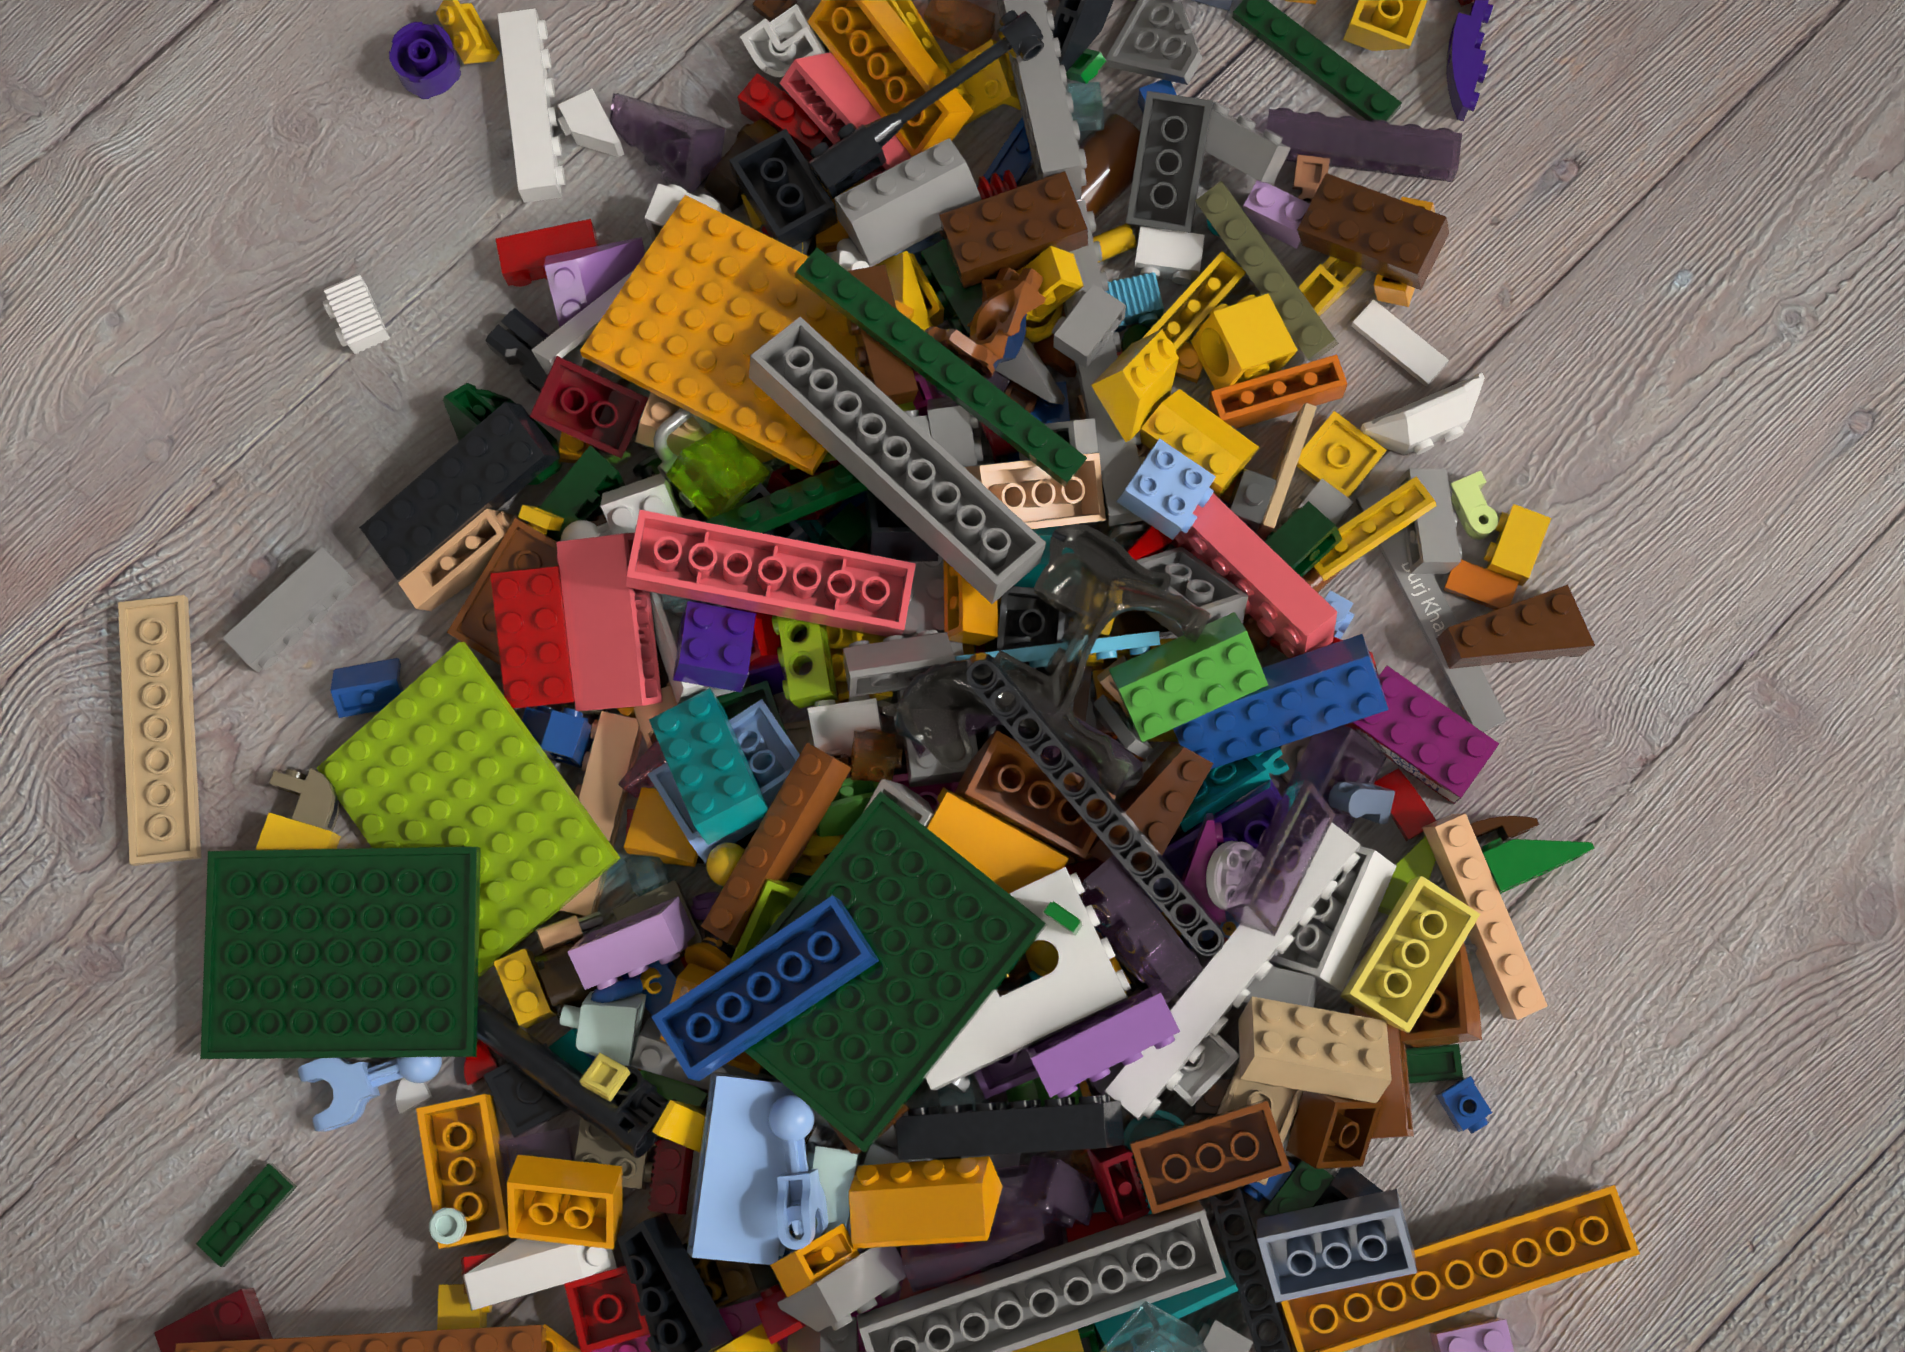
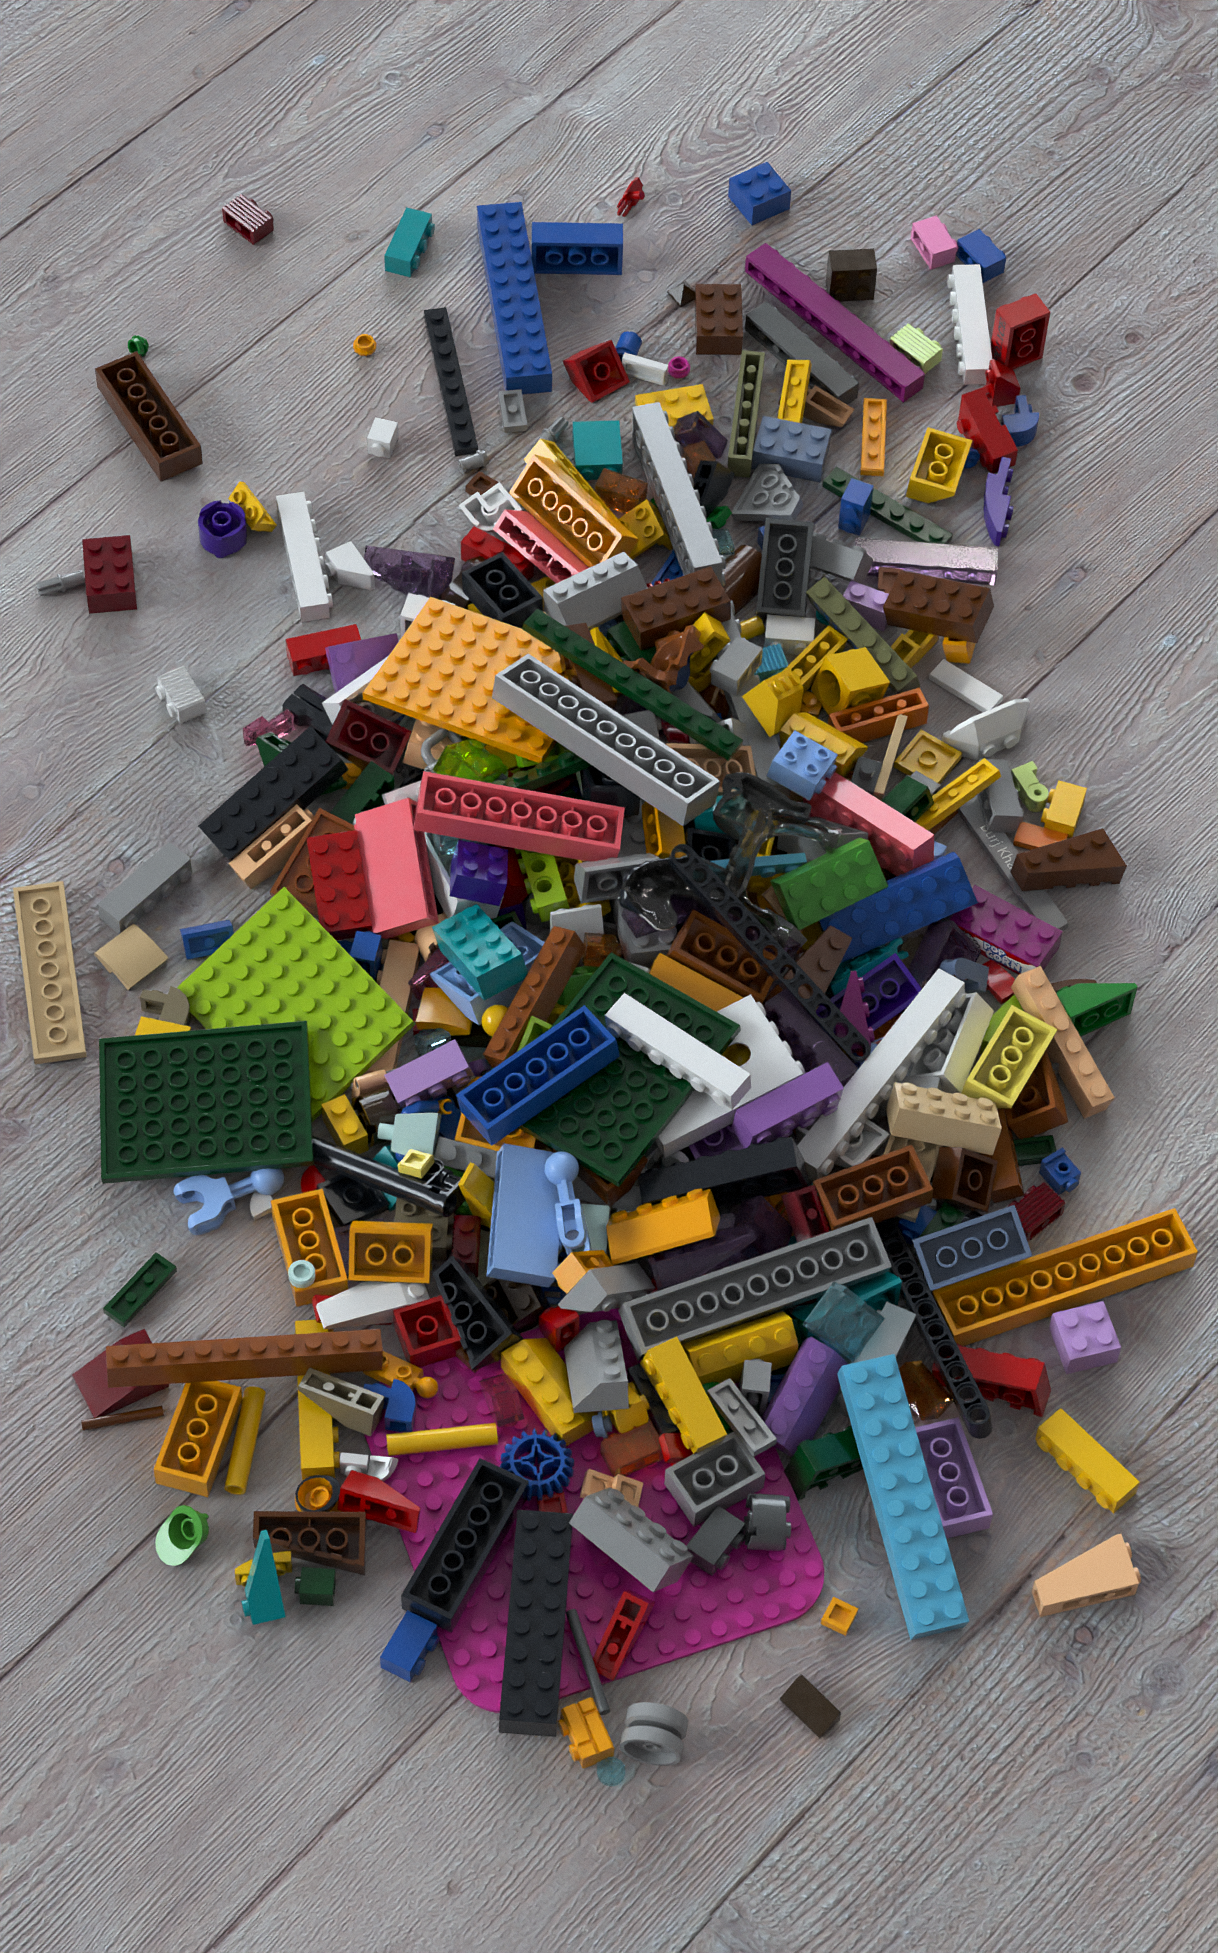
camera: 10 degrees left, 20 degrees down
yellow plate [518,505,564,534] -> none
black bar [808,10,1044,199] -> none
green tile [1044,901,1083,936] -> none
white tile [1206,841,1265,912] -> none
clear purple slope [1226,780,1336,936] -> none
none -> light grey axle [36,570,85,596]
none -> dark red brick [82,535,137,614]
none -> tan slope [94,923,169,990]
none -> clear pink slope [243,709,295,746]
none -> white brick [605,993,752,1110]
none -> blue brick [838,478,874,536]
none -> dark red brick [1006,1182,1066,1242]

